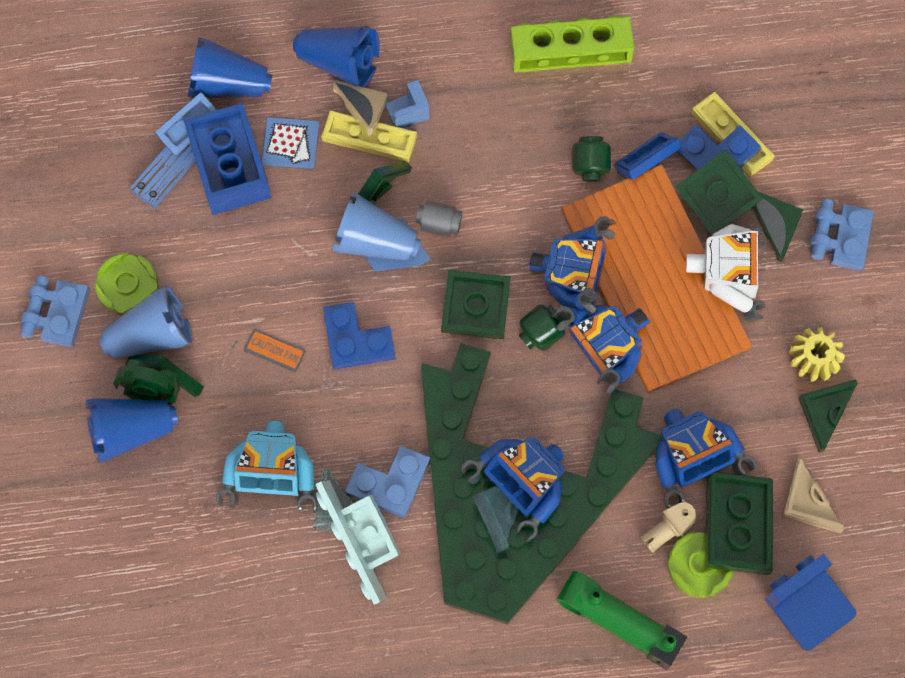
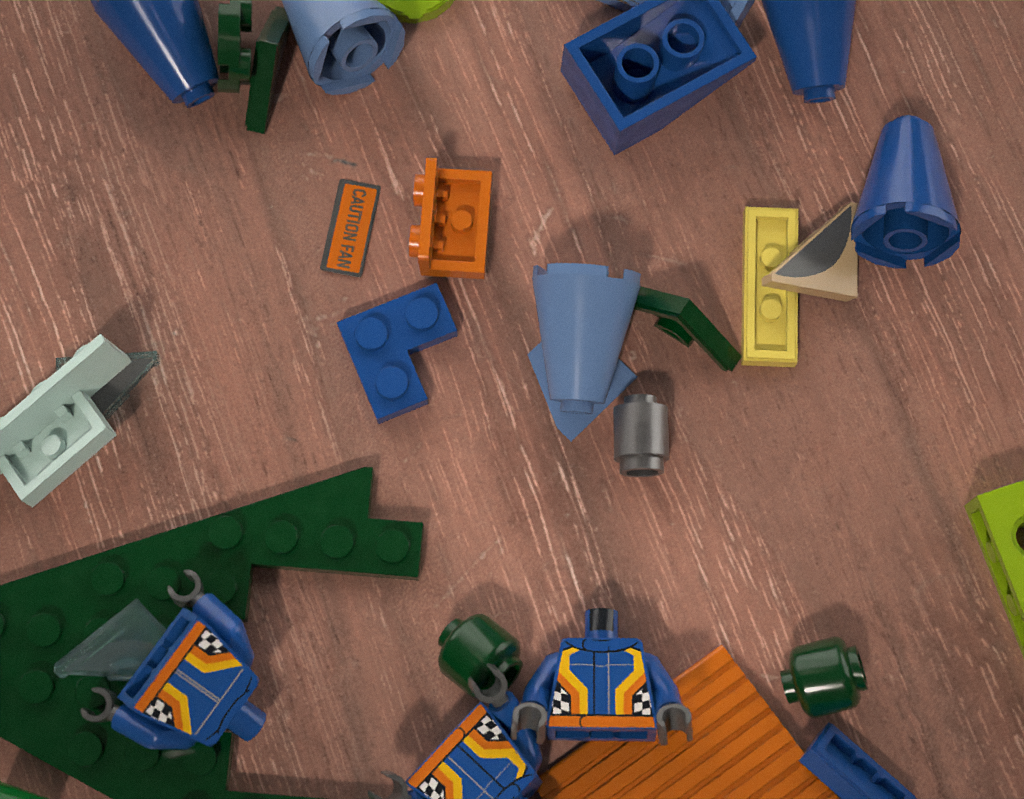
camera: 75 degrees right, 5 degrees up
medium azure torso [216,421,317,513] -> none
sticker [262,117,319,169] -> none
medium blue plate [345,446,430,519] -> none
medium blue panel [386,80,430,128] -> none
dark green plate [441,270,511,340] -> none
none -> orange bracket [409,157,493,279]

